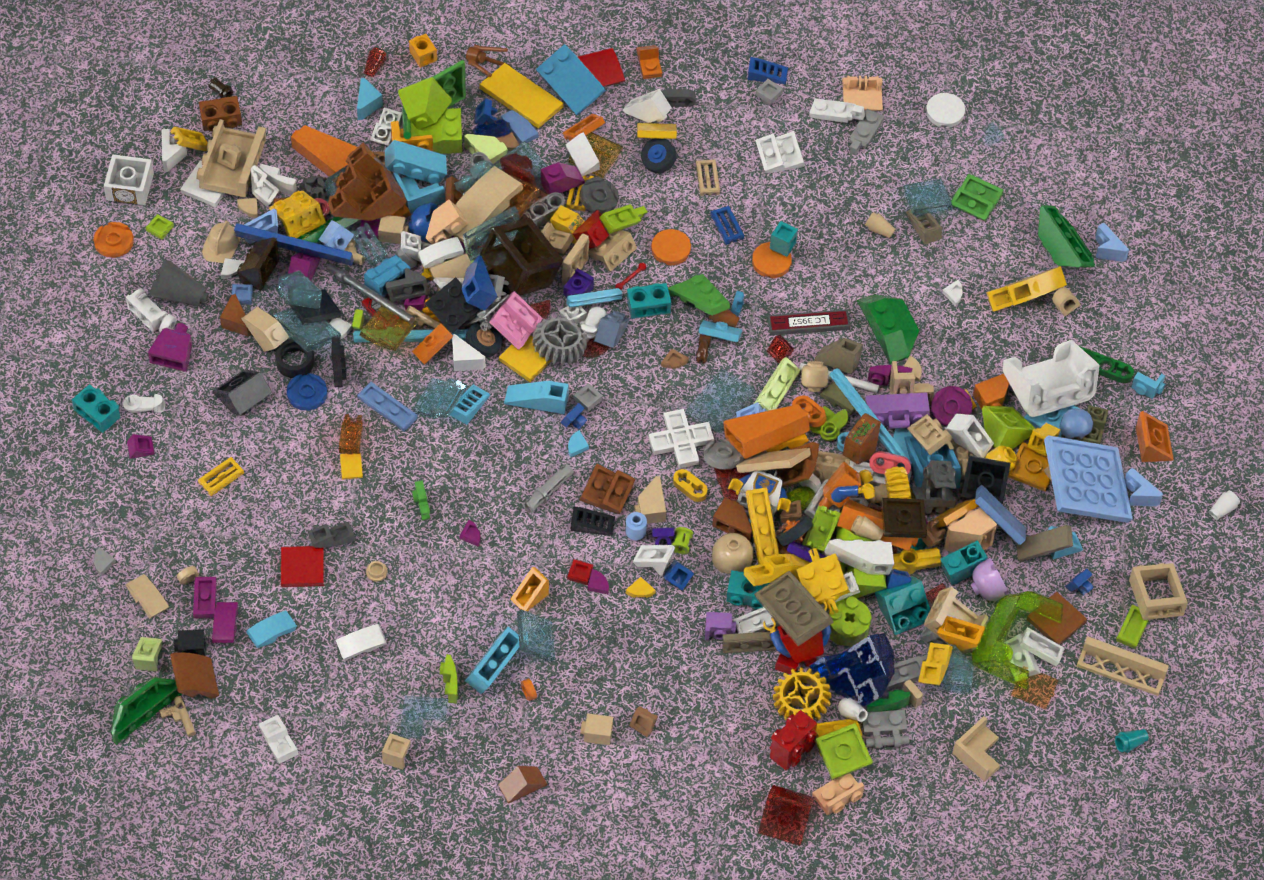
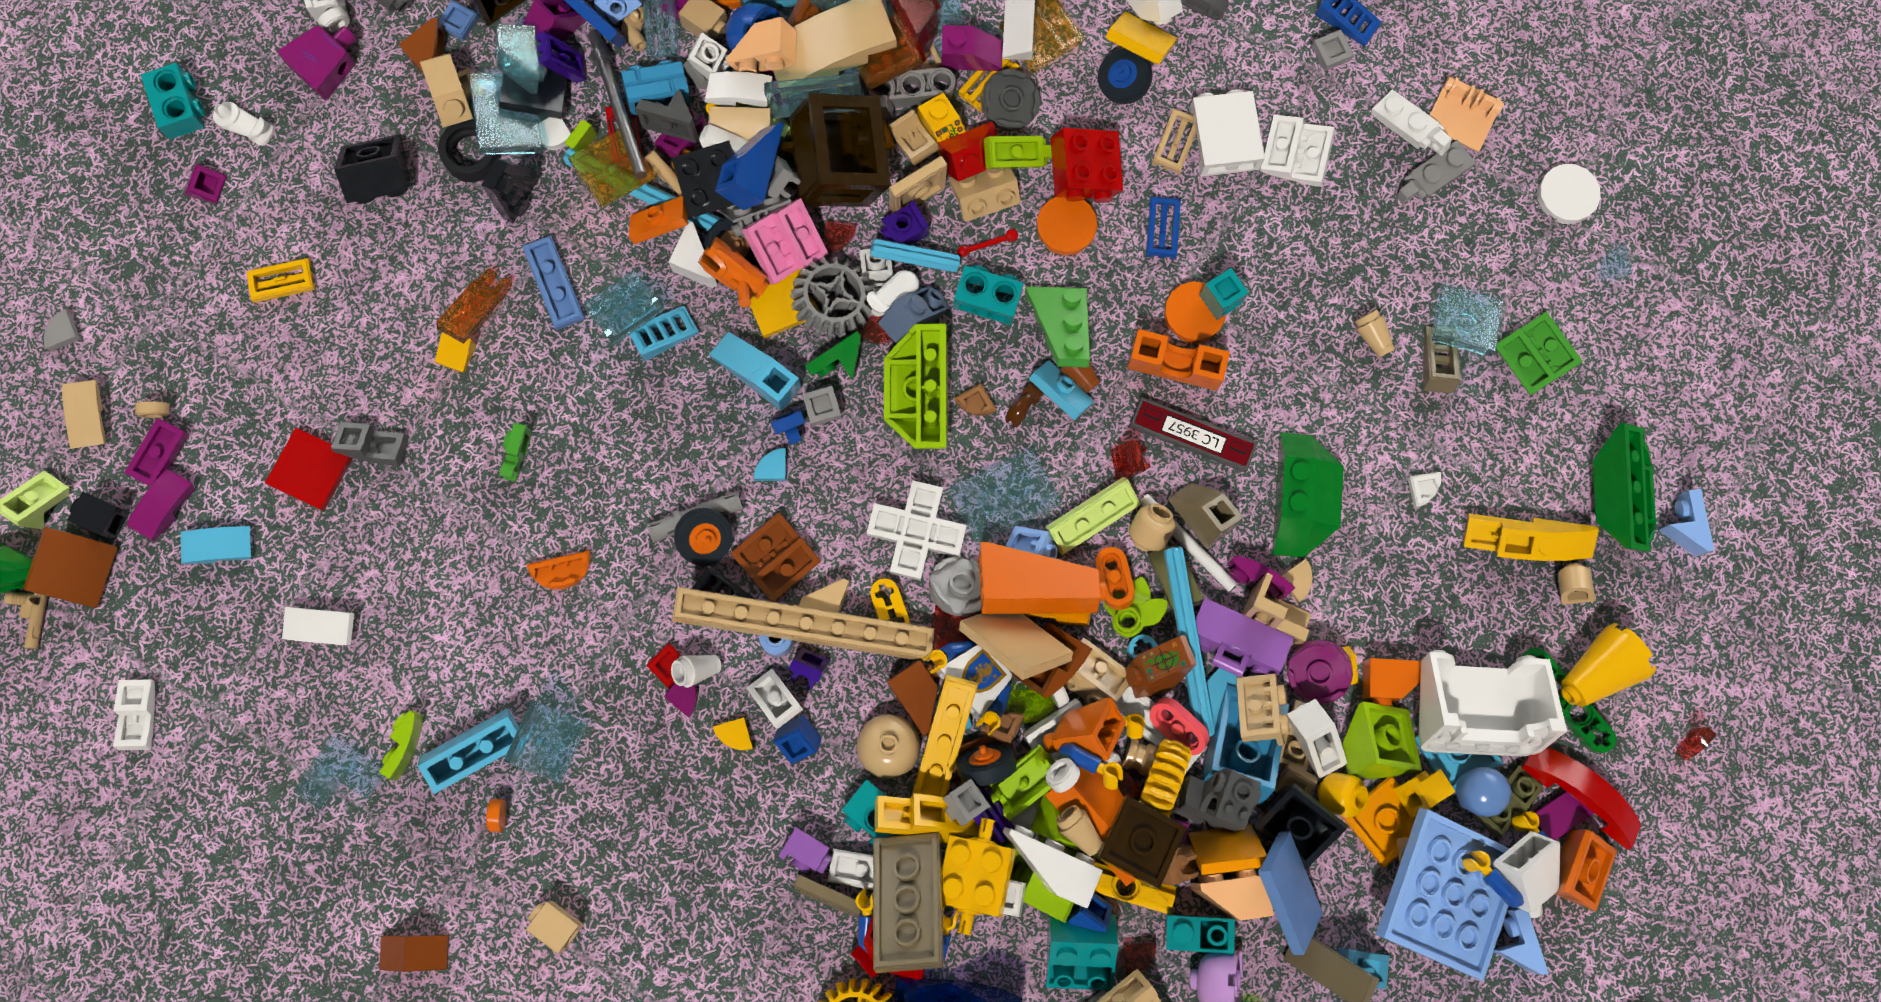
camera: 25 degrees right, 20 degrees up
blue tile [287,373,328,411] -> none
tan plate [366,561,387,582] -> none
tan panel [382,733,411,770] -> none
magenta tile [459,519,481,547] -> none
light orange slope [510,567,549,613] -> none
medium nougat tile [629,706,658,737] -> none
lime bush [671,527,693,554] -> none
dark azure tile [731,291,744,316] -> none
lime brick [829,596,872,647] -> none
medium azure bracket [1131,372,1166,399] -> none
none -> orange tile [526,551,591,590]
none -> dark purple tile [536,32,586,83]
none -> white cone [671,655,721,688]
none -> tan tile [672,587,935,662]
none -> black wheel [674,508,732,566]
none -> orange piece [698,236,768,308]
none -> green slope [805,331,862,380]
none -> lime wedge [884,324,948,449]
none -> light grey tile [943,779,990,826]
none -> white tile [1046,758,1080,793]
none -> red brick [1050,127,1123,203]
none -> orange arch [1127,329,1230,391]
none -> white panel [1189,89,1265,177]
none -> white torso [1463,811,1561,918]
none -> red slope [1521,747,1642,850]
none -> magenta tile [1534,790,1594,840]
none -> yellow cone [1561,623,1657,707]
none -> clear red tile [1676,727,1717,761]

